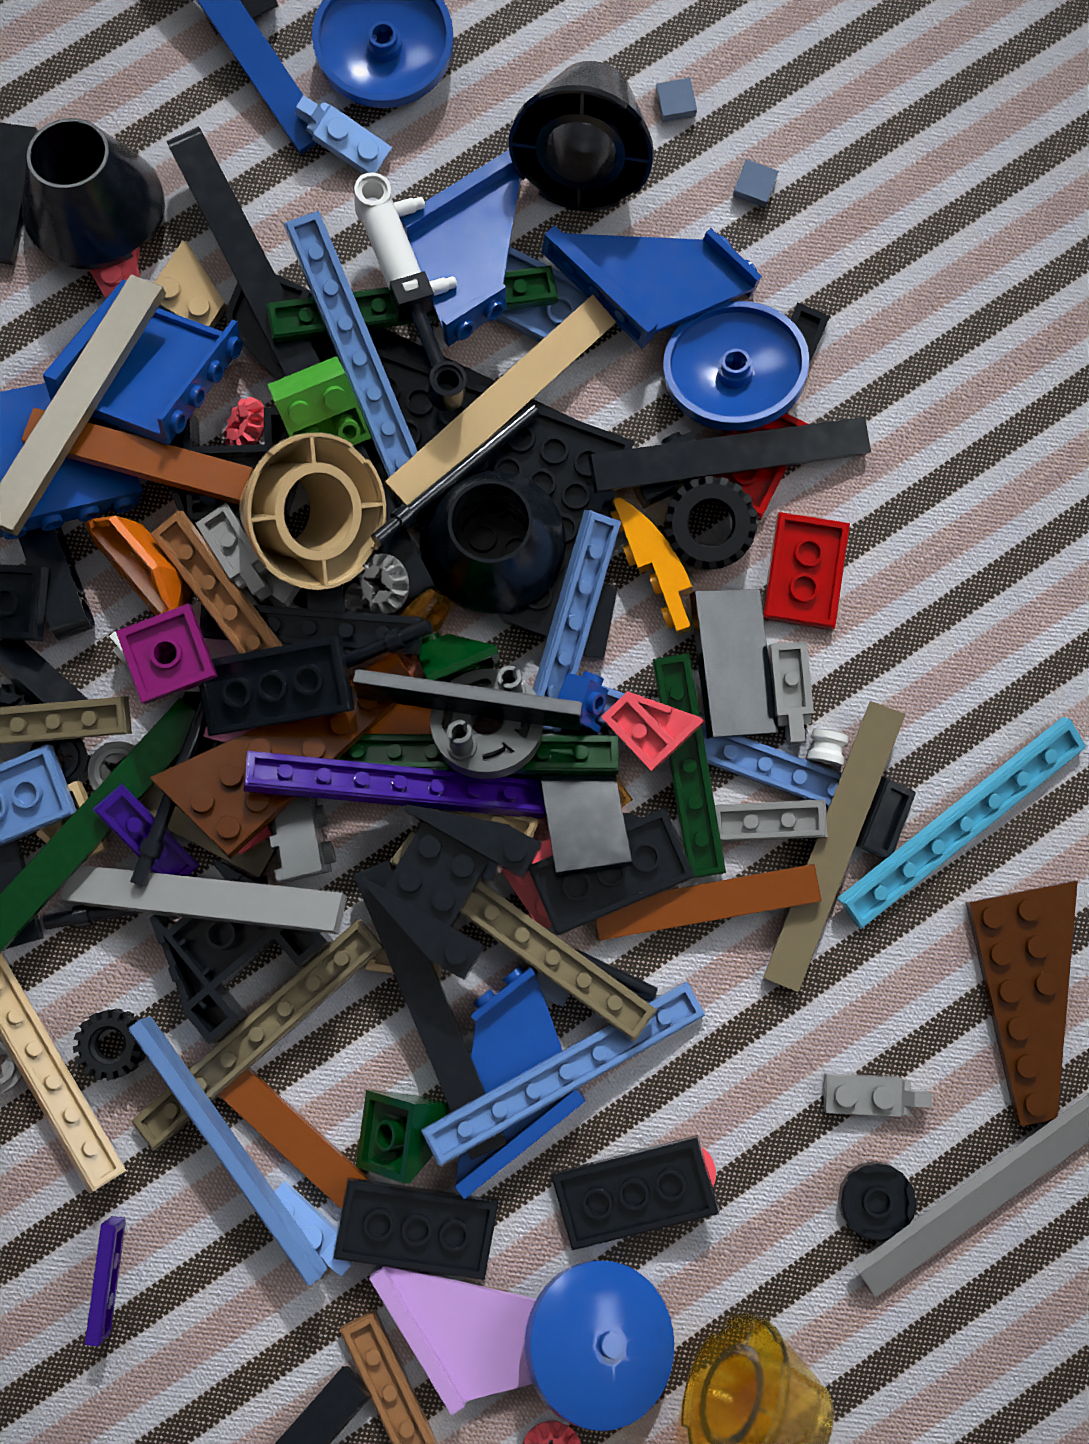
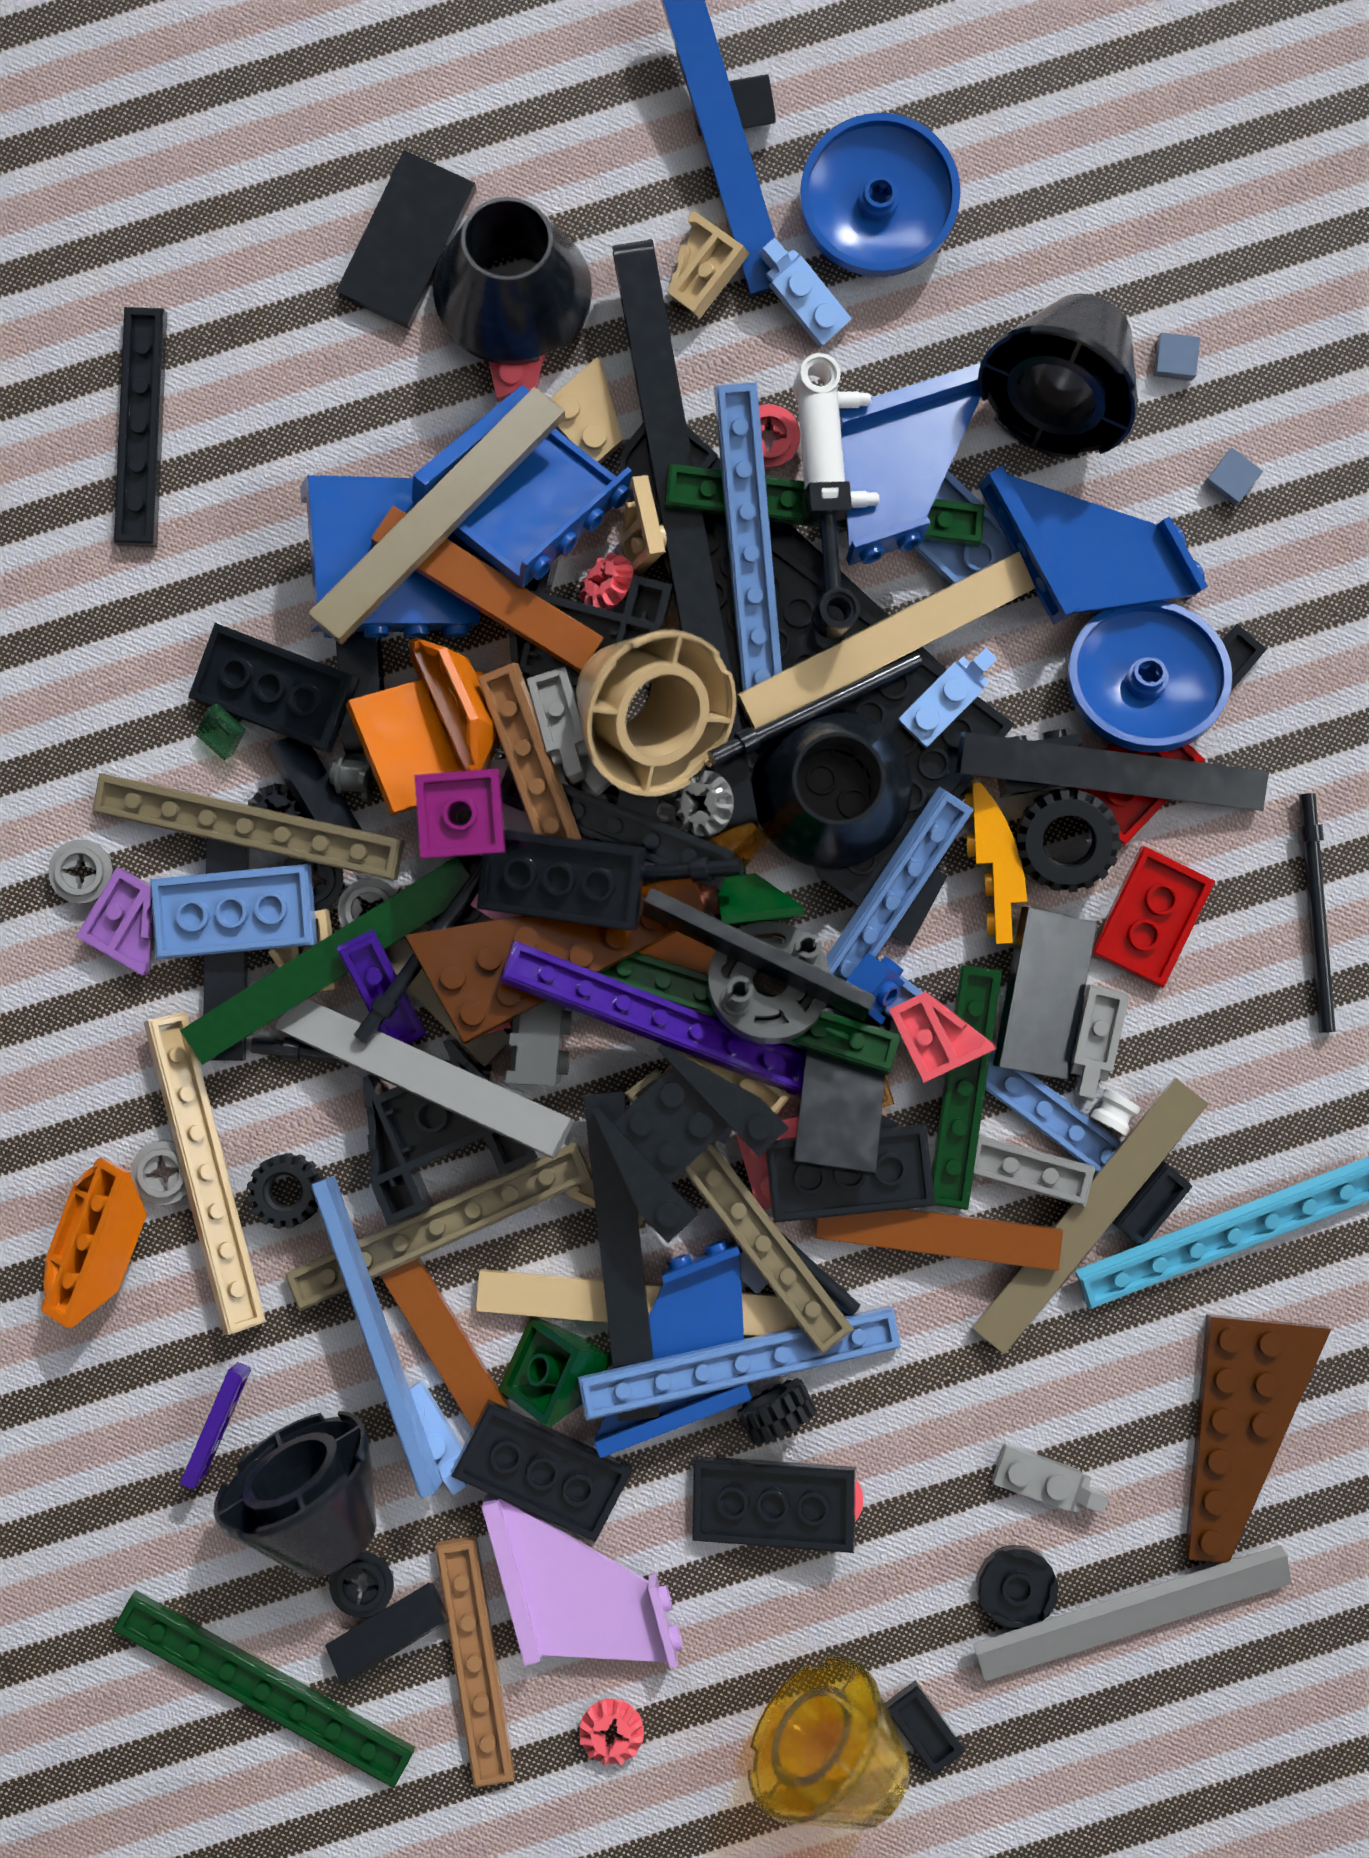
camera: 20 degrees right, 5 degrees up
bright green slope [267,356,371,445] -> none
blue dish [525,1261,674,1431] -> none
none -> black cone [213,1411,377,1578]
none -> dark grey brick [329,754,378,803]
none -> black gear [329,1550,395,1618]
none -> orange tile [346,679,460,816]
none -> tan tile [476,1269,798,1336]
none -> tan wing [619,475,667,575]
none -> tan wing [668,210,750,319]
none -> black tyre [737,1378,817,1445]
none -> coral gear [759,404,801,470]
none -> black tile [884,1680,965,1775]
none -> light blue hinge [897,648,997,749]
none -> black bar [1298,793,1336,1033]

